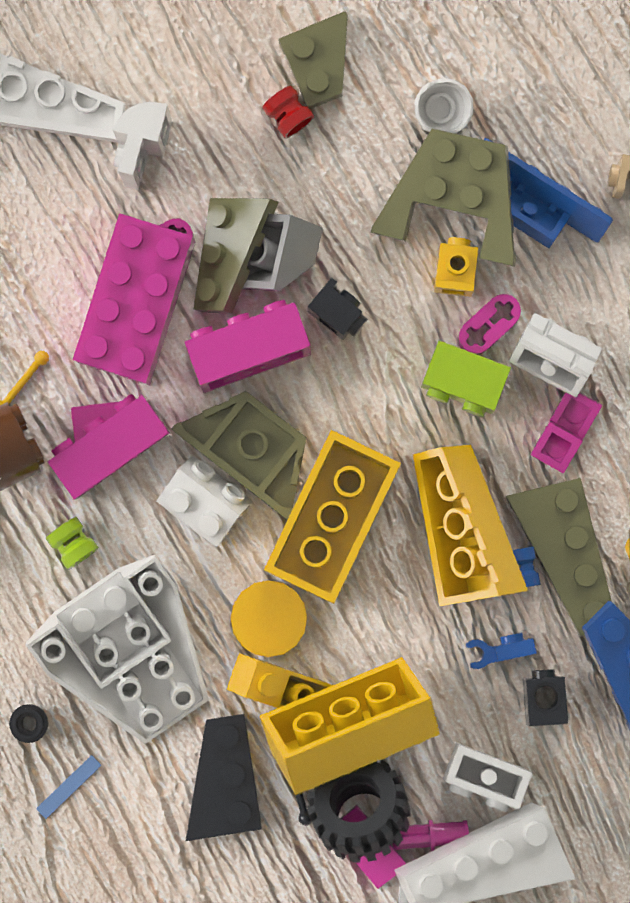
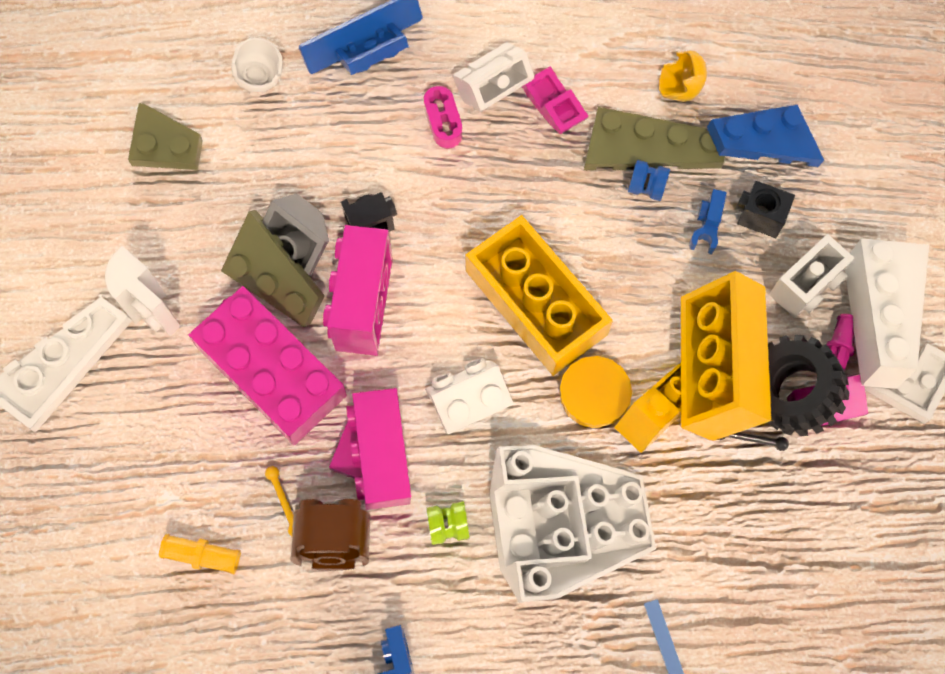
camera: 65 degrees left, 15 degrees down
black plate [9,704,49,743] -> none
olive wing [171,391,307,520] -> none
black wing [185,713,262,841] -> none
red wheel [262,85,314,139] -> none
olive wing [371,129,516,267] -> none
yellow wedge [413,445,528,606] -> none
lime brick [421,341,511,417] -> none
yellow brick [434,237,478,297] -> none

